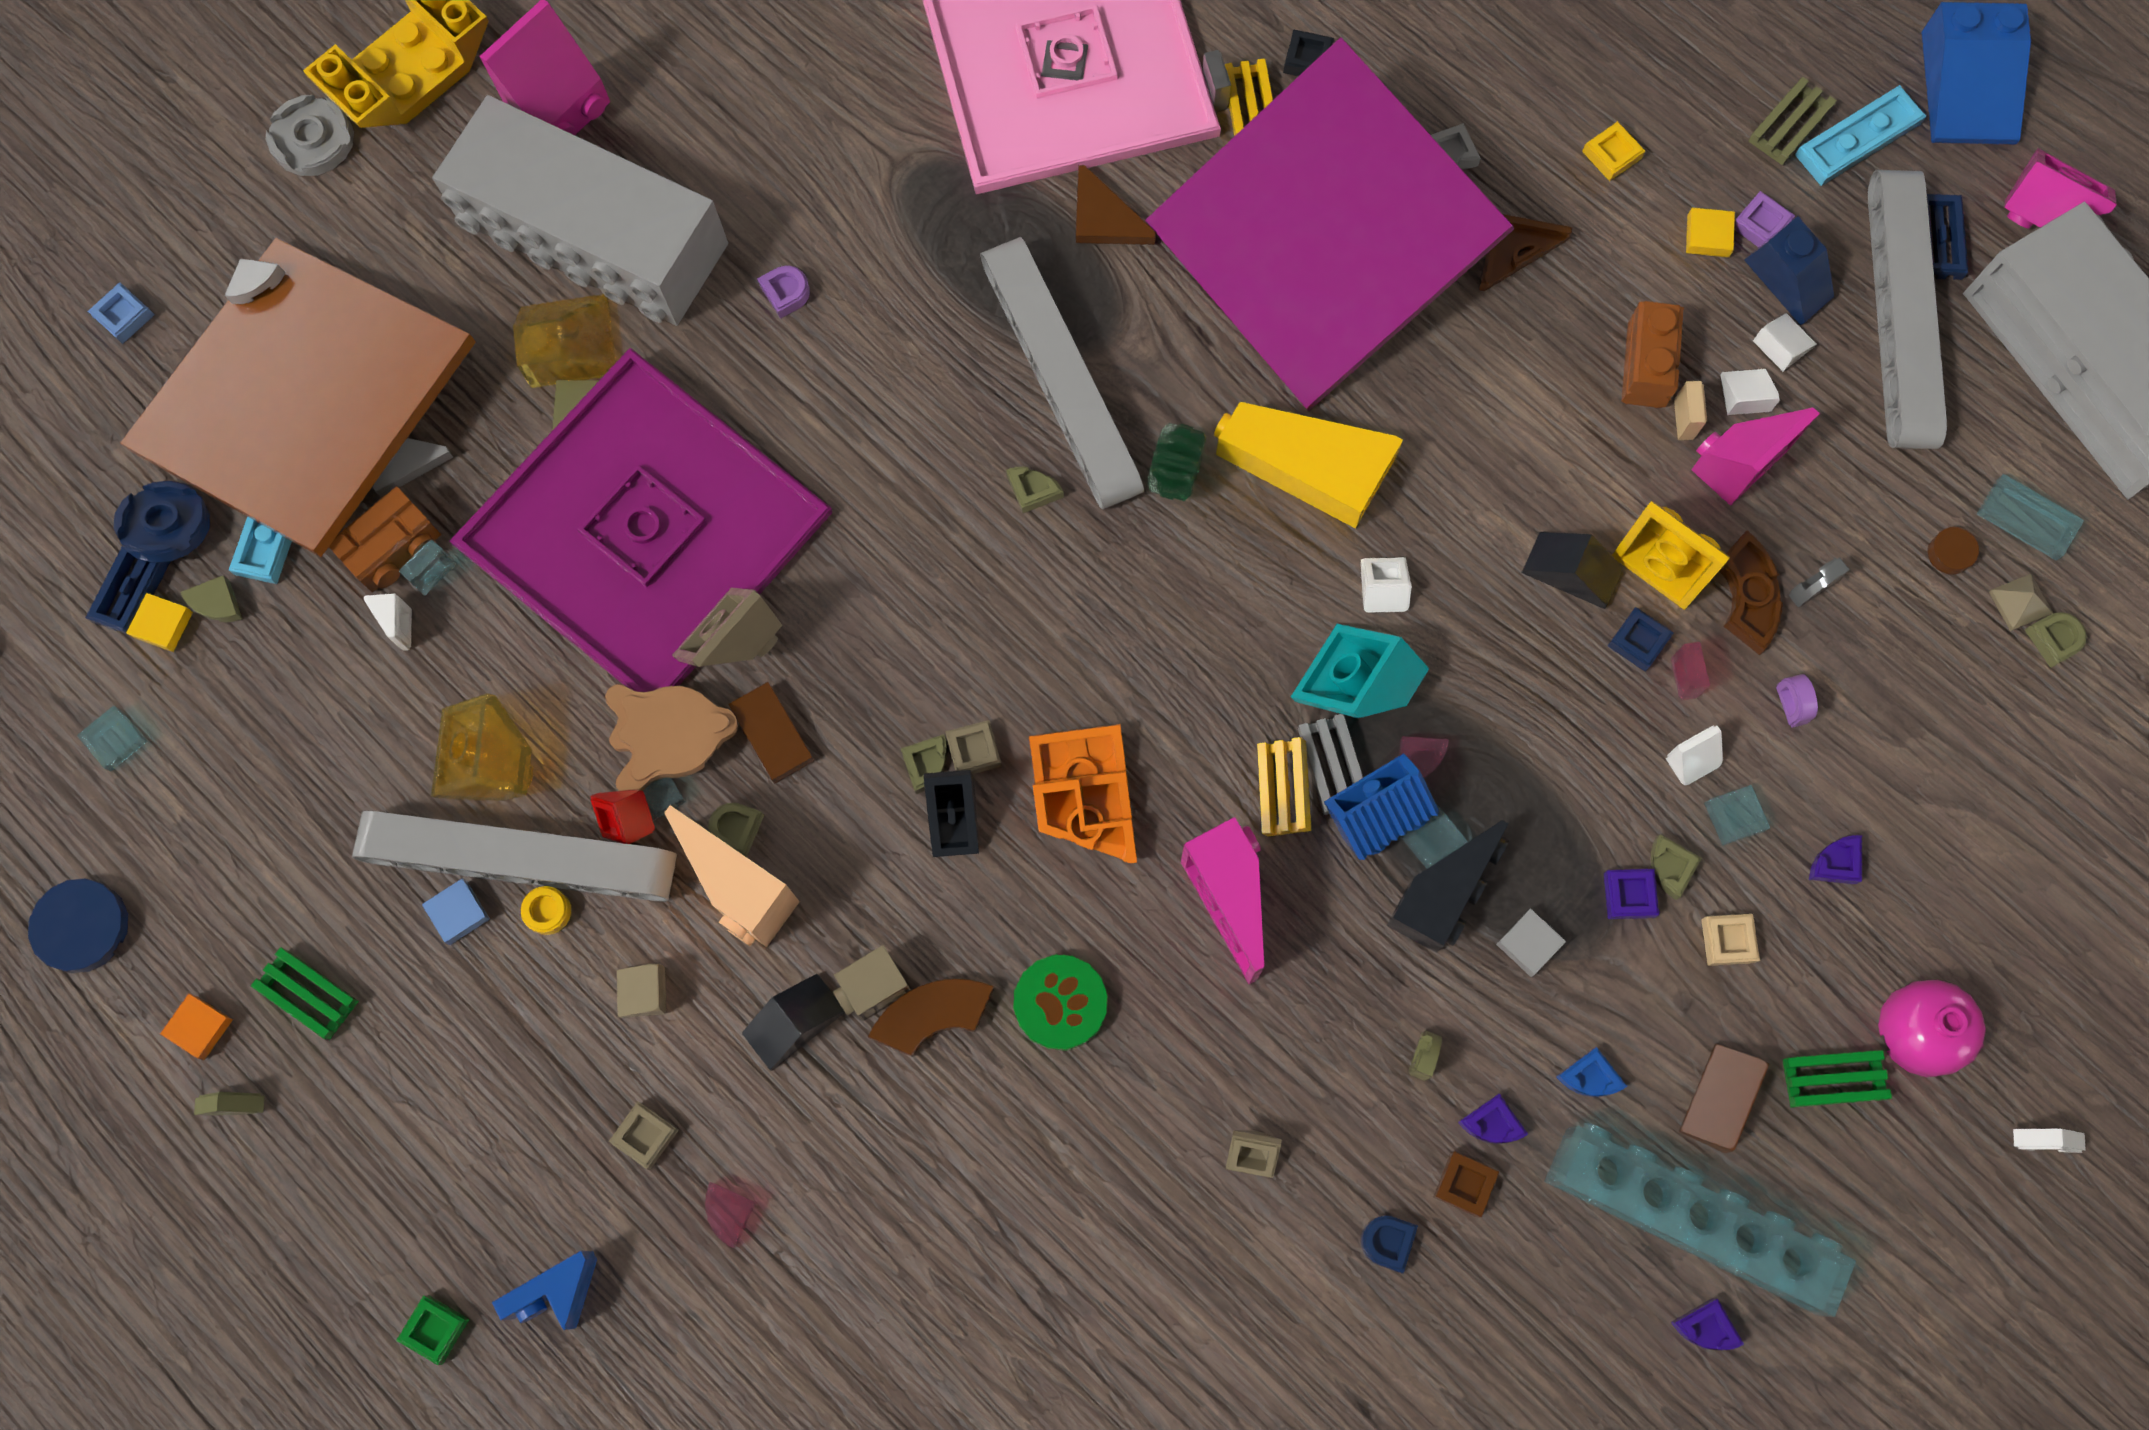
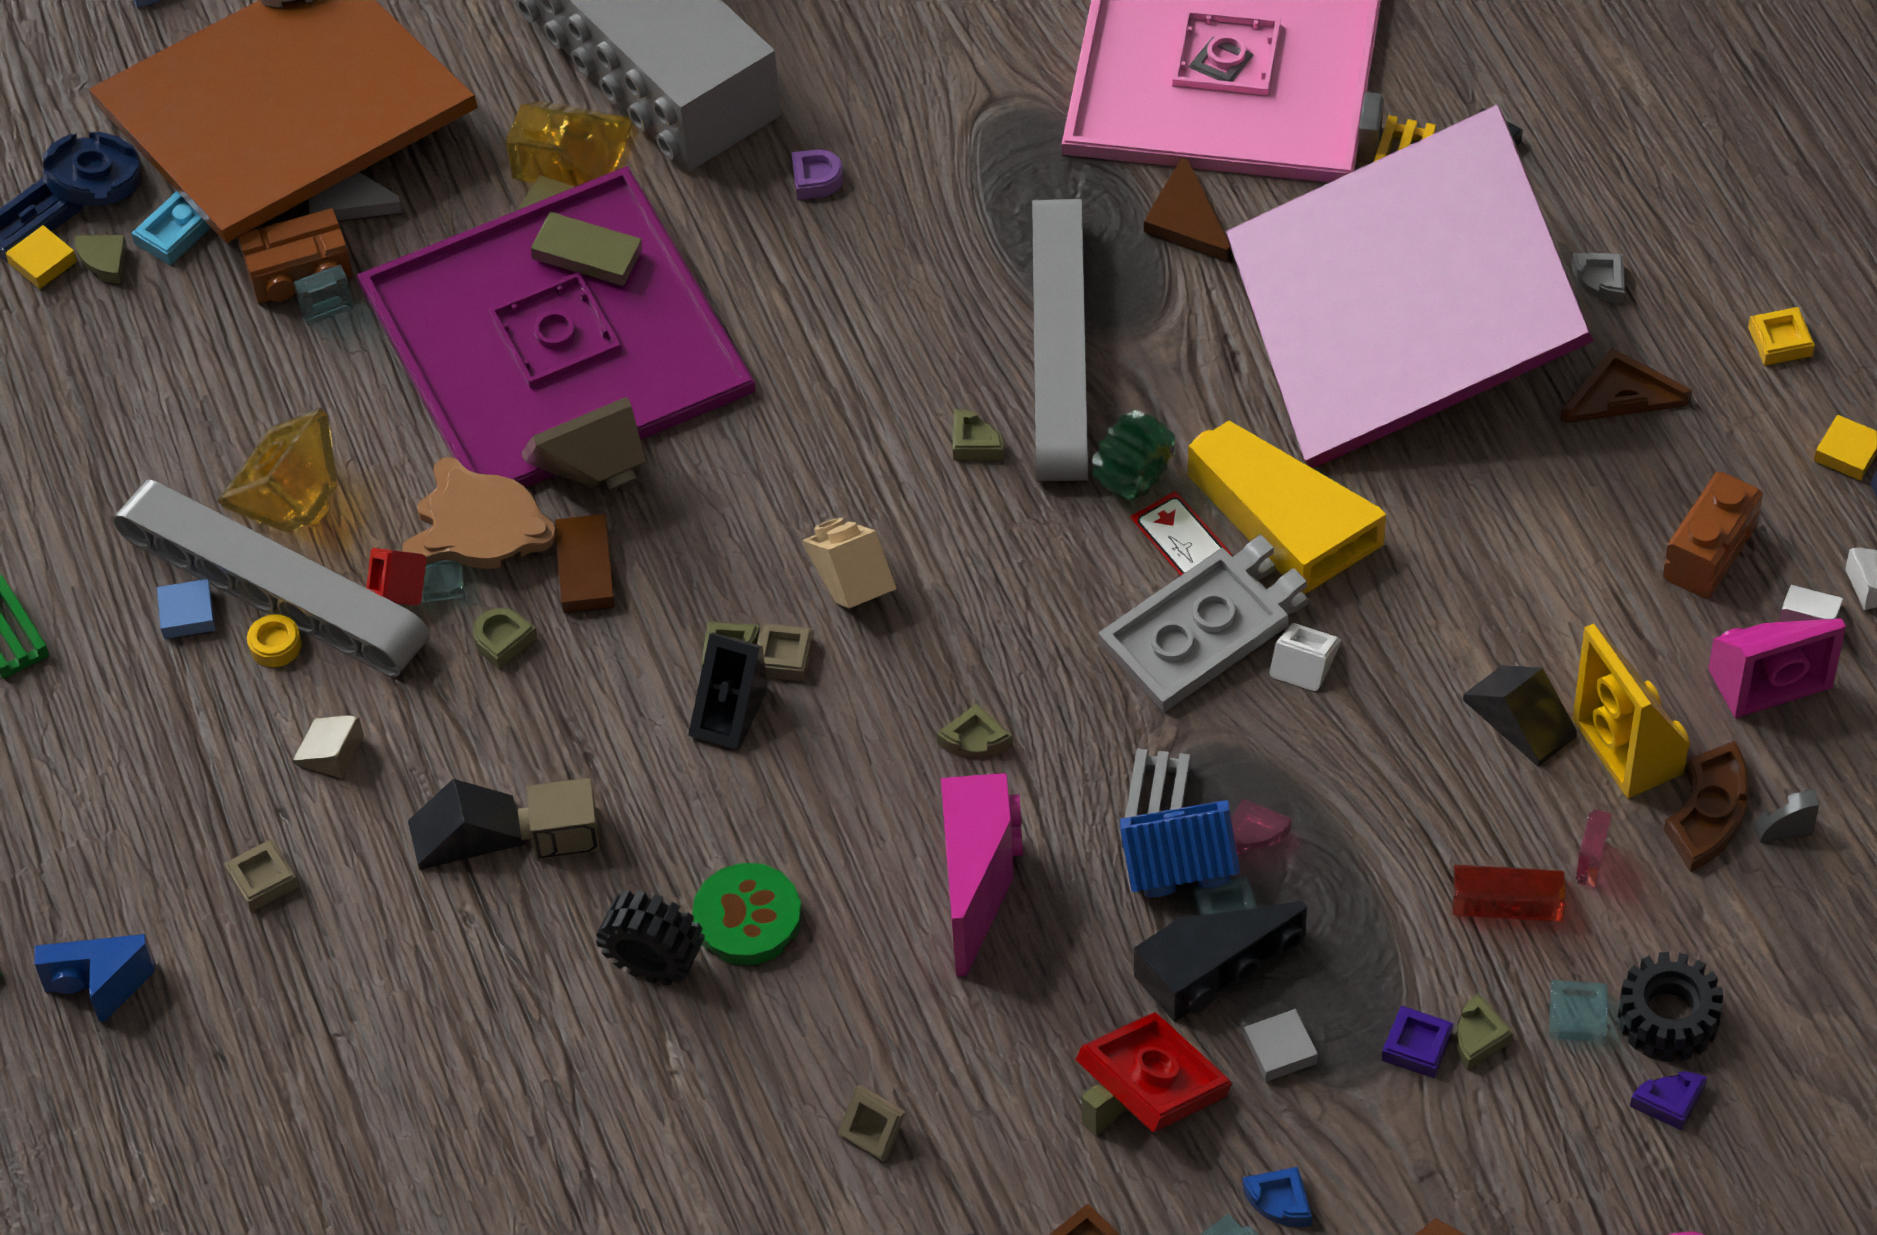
camera: 25 degrees right, 20 degrees down
white slope [364,593,412,651] -> none
light nougat slope [664,805,800,947] -> none
clear pink tile [705,1182,756,1248] -> none
reddish brown tile [868,979,994,1057] -> none
orange slope [1029,724,1137,863] -> none
yellow tile [1257,737,1311,836] -> none
teal slope [1291,624,1429,718] -> none
dark purple tile [1458,1094,1528,1144] -> none
dark blue tile [1608,607,1674,672] -> none
white slope [1666,725,1723,785] -> none
tan tile [1674,381,1707,440] -> none
tan tile [1701,914,1760,966] -> none
medium lavender tile [1776,674,1818,728] -> none
none -> olive tile [531,212,643,286]
none -> black tyre [596,890,705,985]
none -> tan slope [802,518,897,608]
none -> olive tile [937,703,1013,758]
none -> red tile [1075,1012,1233,1133]
none -> light grey tile [1098,534,1308,713]
none -> white sticker [1130,490,1233,576]
none -> clear red slope [1452,864,1566,922]
none -> black tyre [1618,952,1724,1062]

